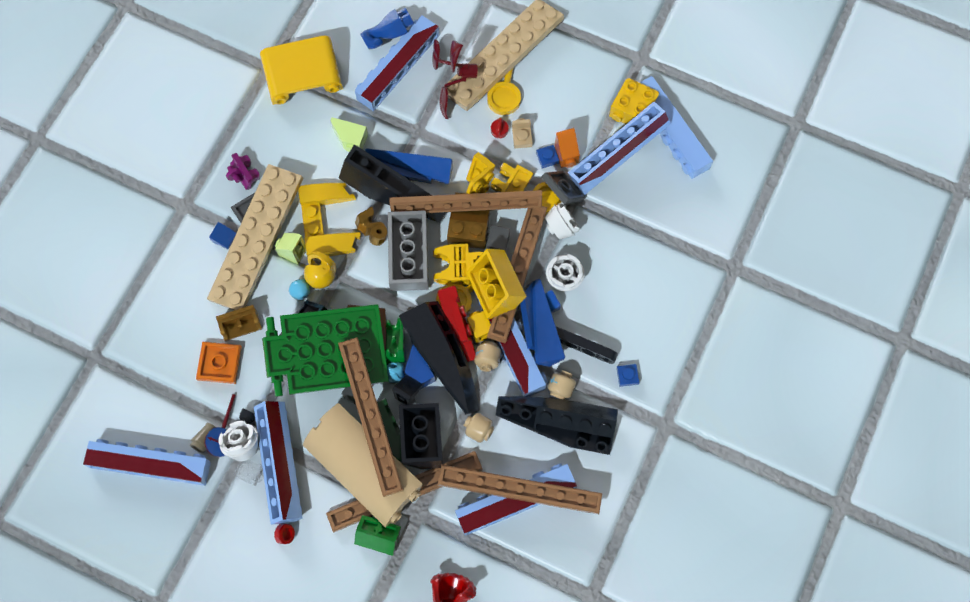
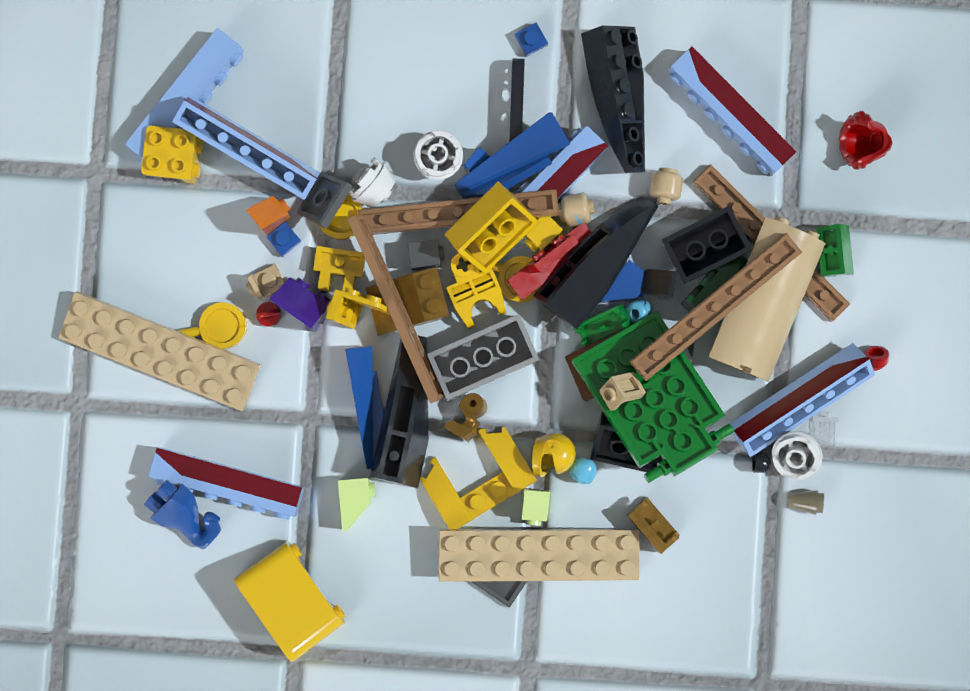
camera: 115 degrees left, 15 degrees up
brick [83,439,211,486] -> none
orange tile [196,342,242,384] -> none
blue piece [204,394,236,457] -> none
blue slope [209,222,236,249] -> none
magenta hips [226,153,260,190] -> none
dark red plant [432,39,478,119] -> none
medium nougat tile [438,464,602,515] -> none
tan head [547,370,576,400] -> none
none -> dark purple slope [269,277,331,332]
none -> tan bracket [600,372,646,411]

